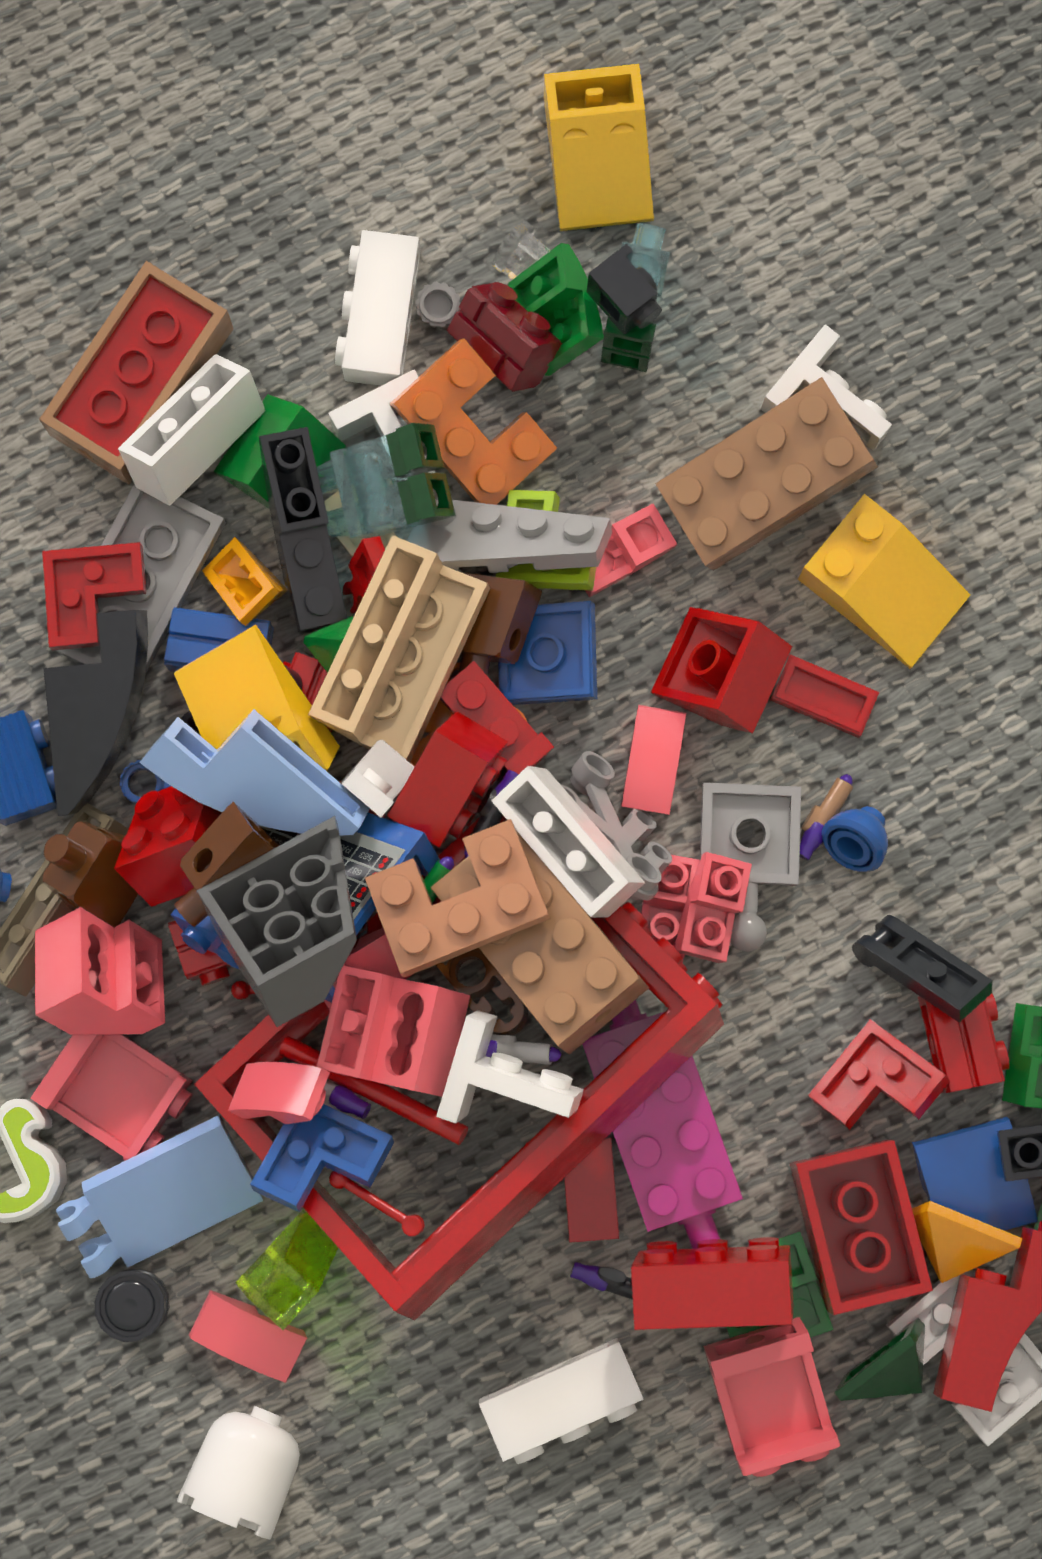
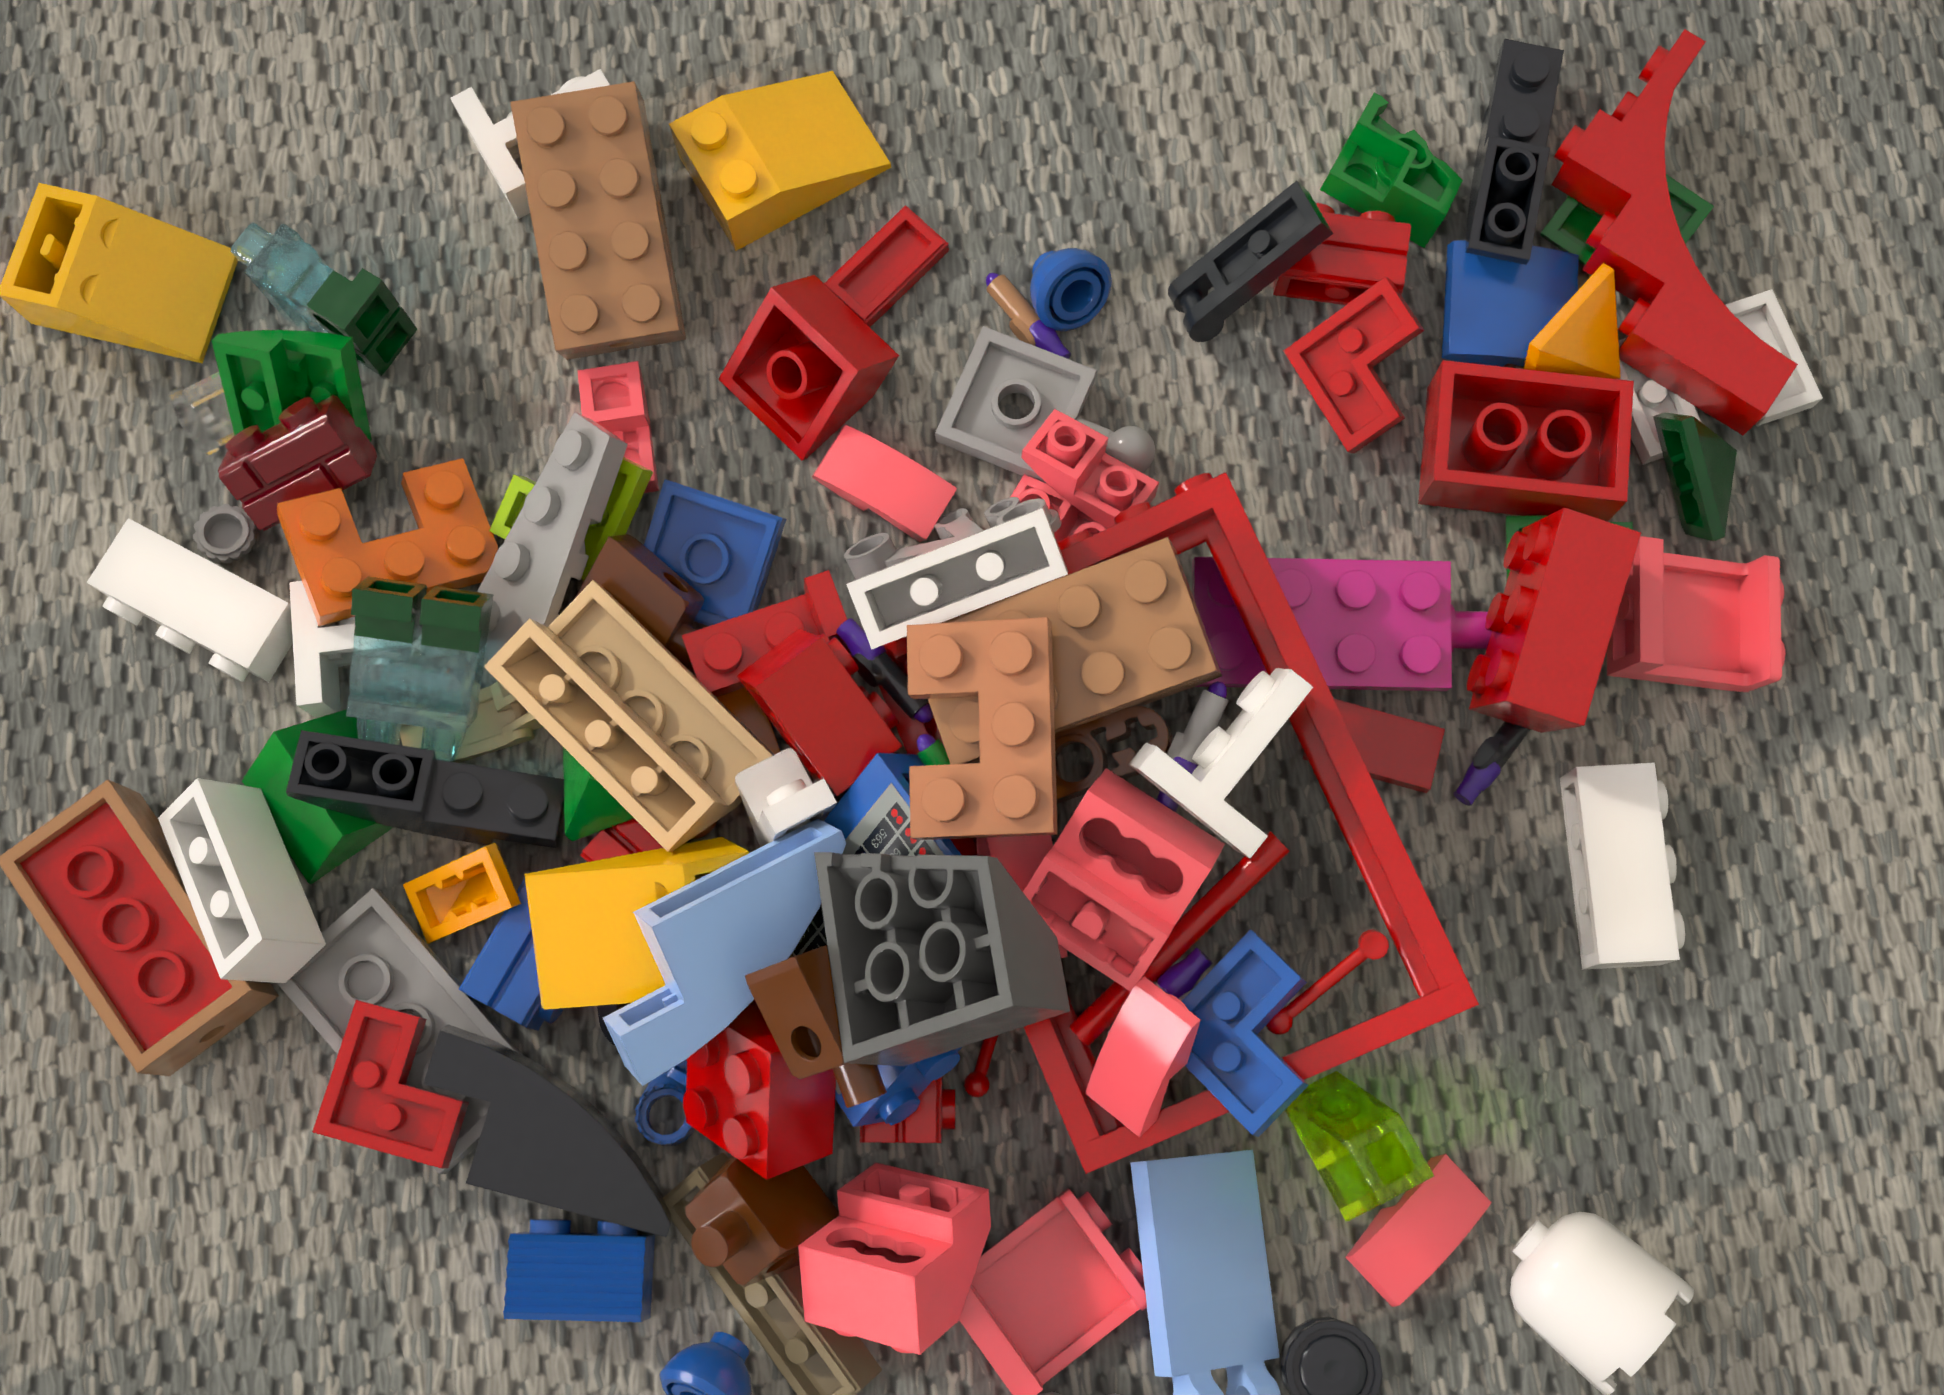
camera: 65 degrees left, 5 degrees down
red plate [342,536,385,614] -> none
black brick [586,243,662,335] -> none

